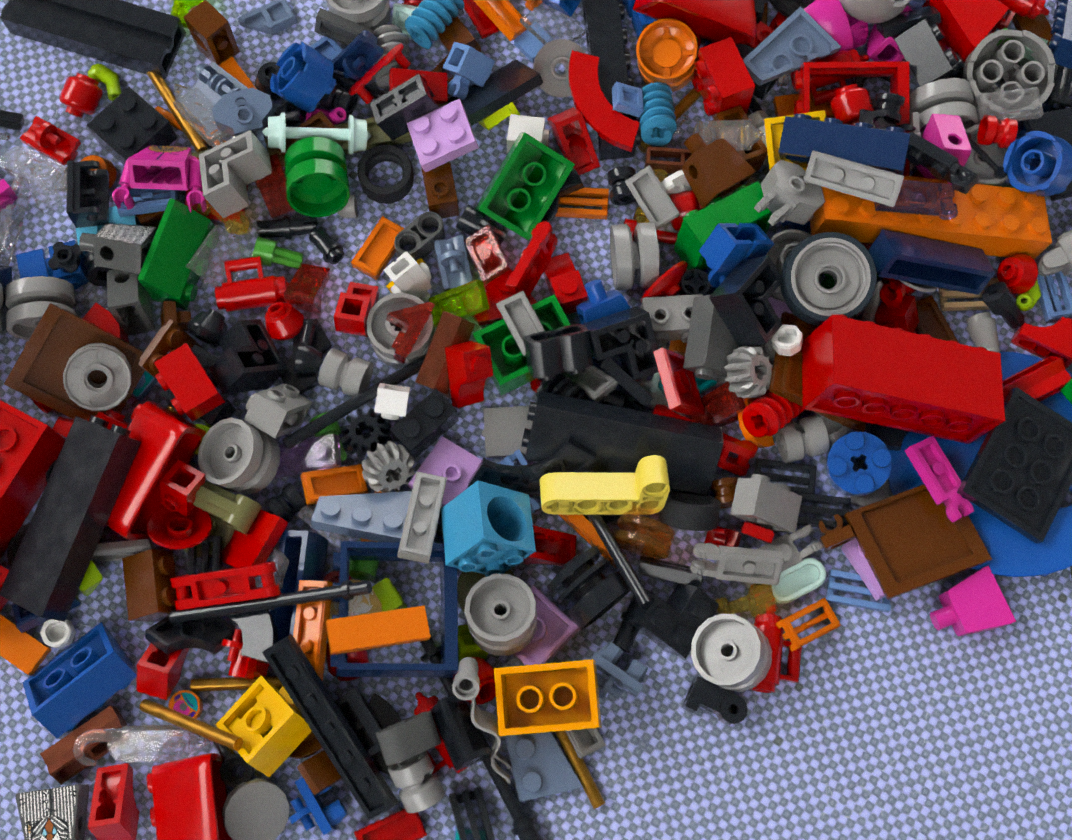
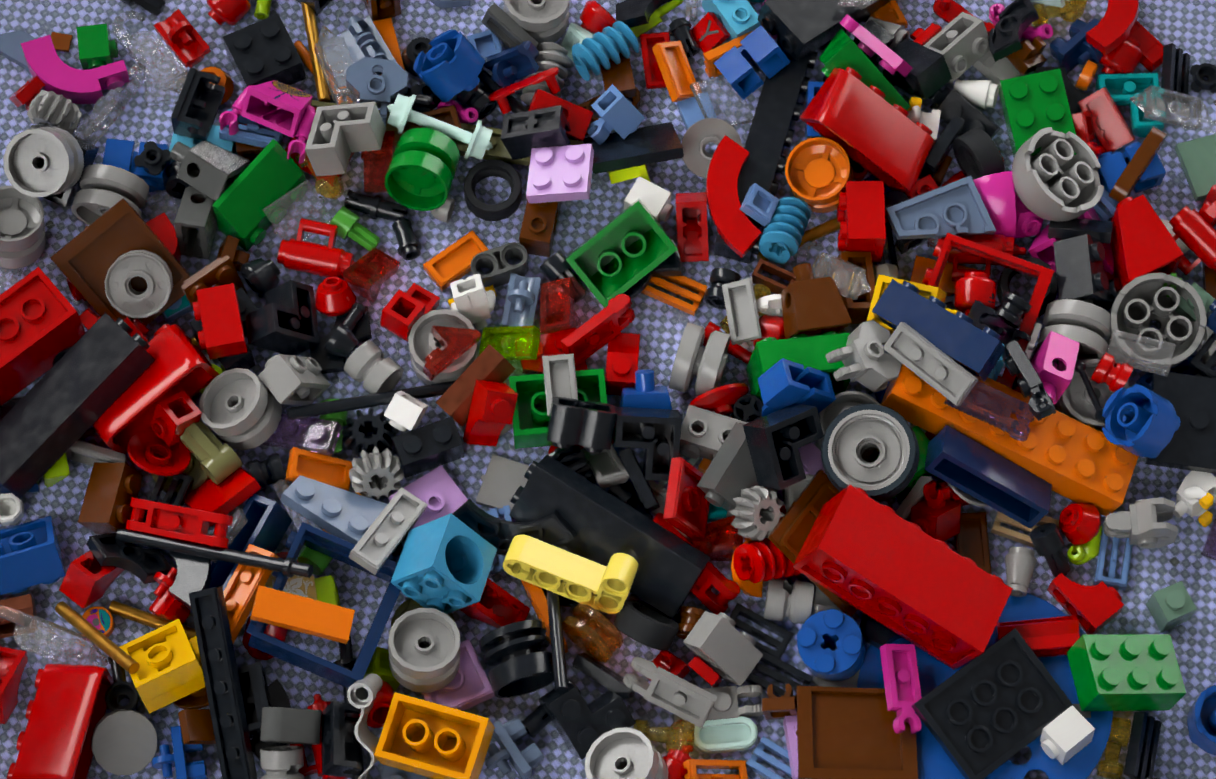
camera: 20 degrees right, 5 degrees down
white tile [771,324,803,356] -> none

